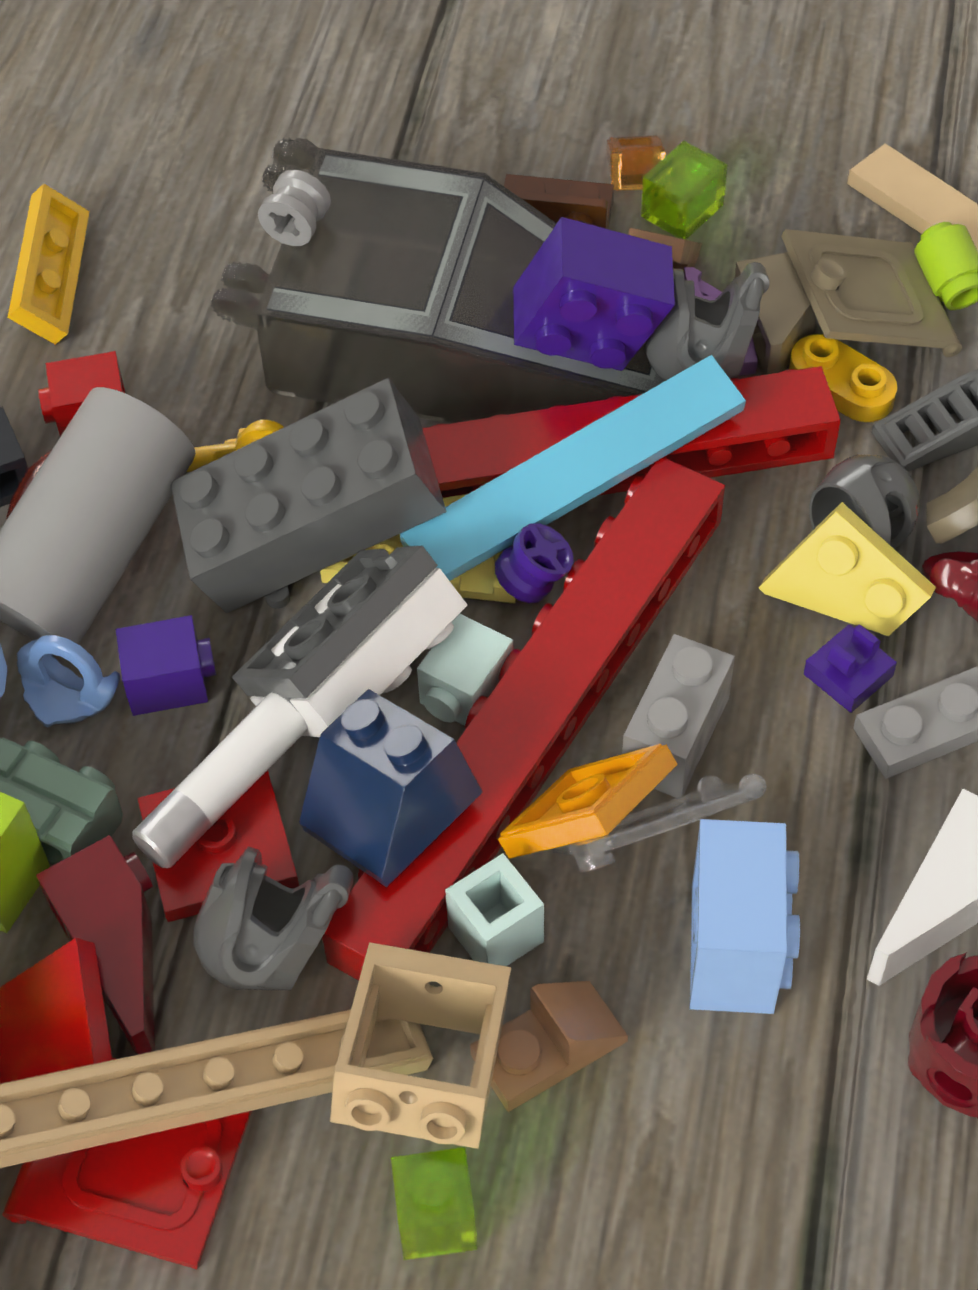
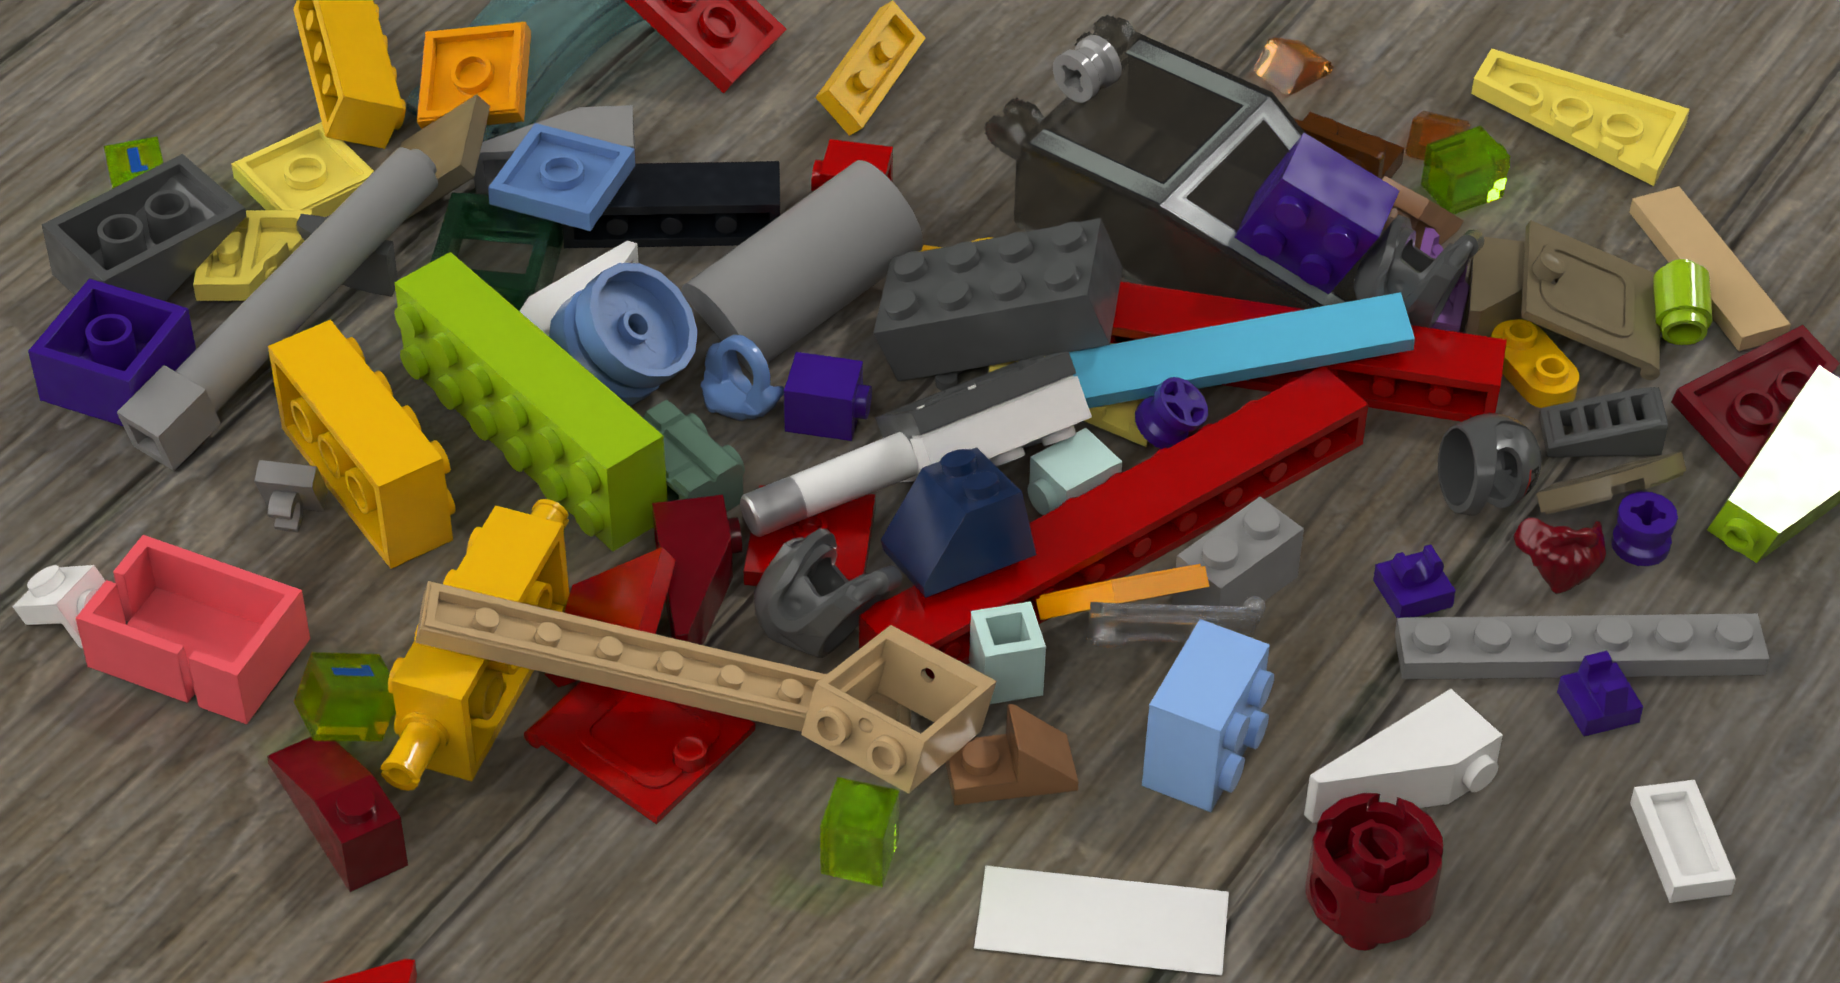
camera: 20 degrees right, 10 degrees down
light yellow wing [759,502,936,636] -> none
none -> white sticker [974,866,1229,976]
none -> clear orange slope [1254,38,1334,95]
none -> light yellow wing [1471,48,1690,186]

